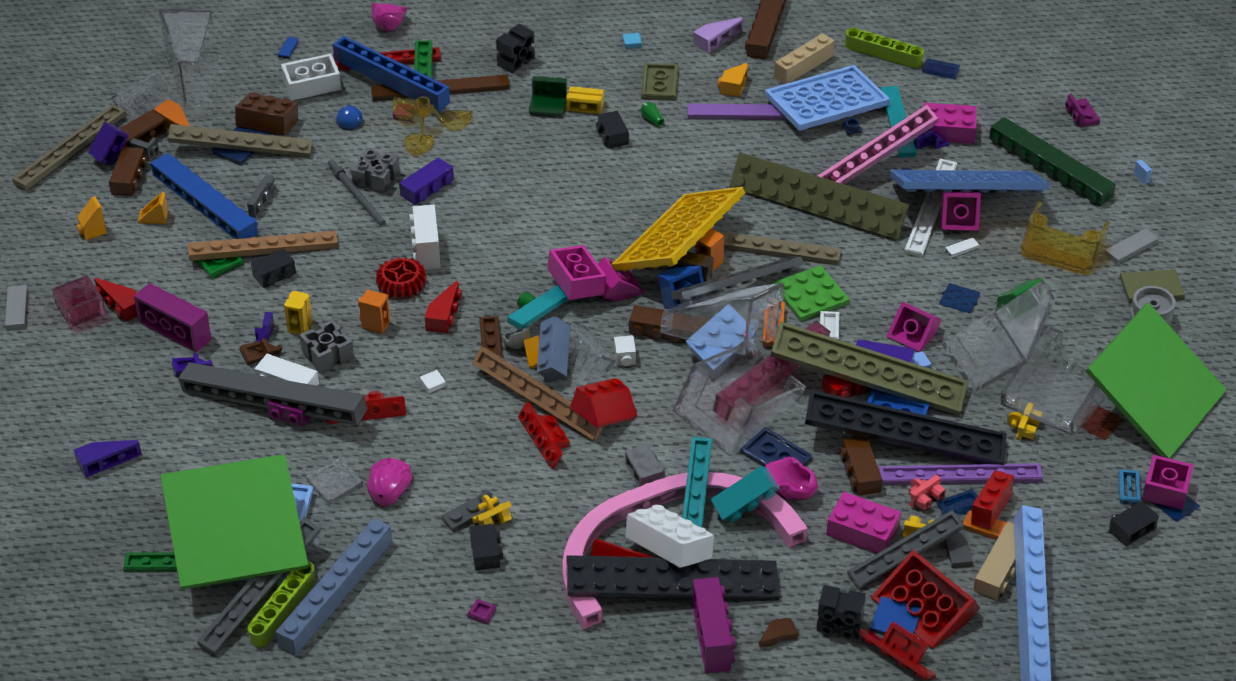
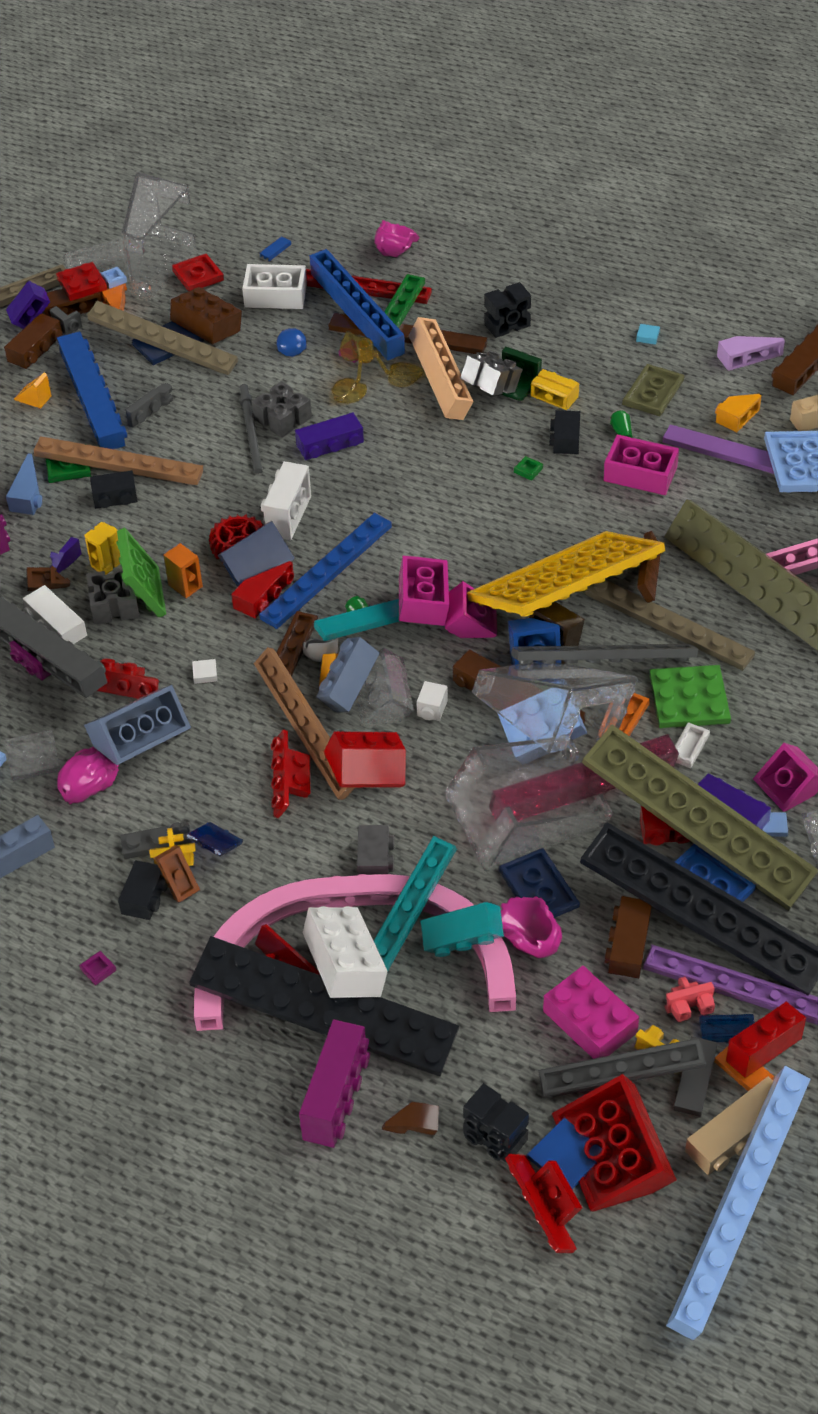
camera: 25 degrees right, 5 degrees up
orange brick [695,229,724,271] -> none
none -> medium blue slope [6,453,42,515]
none -> red plate [56,262,108,301]
none -> sand blue slope [84,685,191,765]
none -> light blue tile [100,267,127,289]
none -> bright green plate [116,527,166,617]
none -> dark orange plate [155,845,200,903]
none -> red plate [172,253,224,292]
none -> clear blue piece [186,822,243,856]
none -> dark blue tile [218,521,295,587]
none -> blue plate [259,513,392,629]
none -> light nougat brick [409,317,474,420]
none -> flat silver brick [460,351,523,395]
none -> green tile [514,456,543,481]
none -> dark pink brick [603,434,679,495]
none -> reddish brown tile [637,531,661,603]

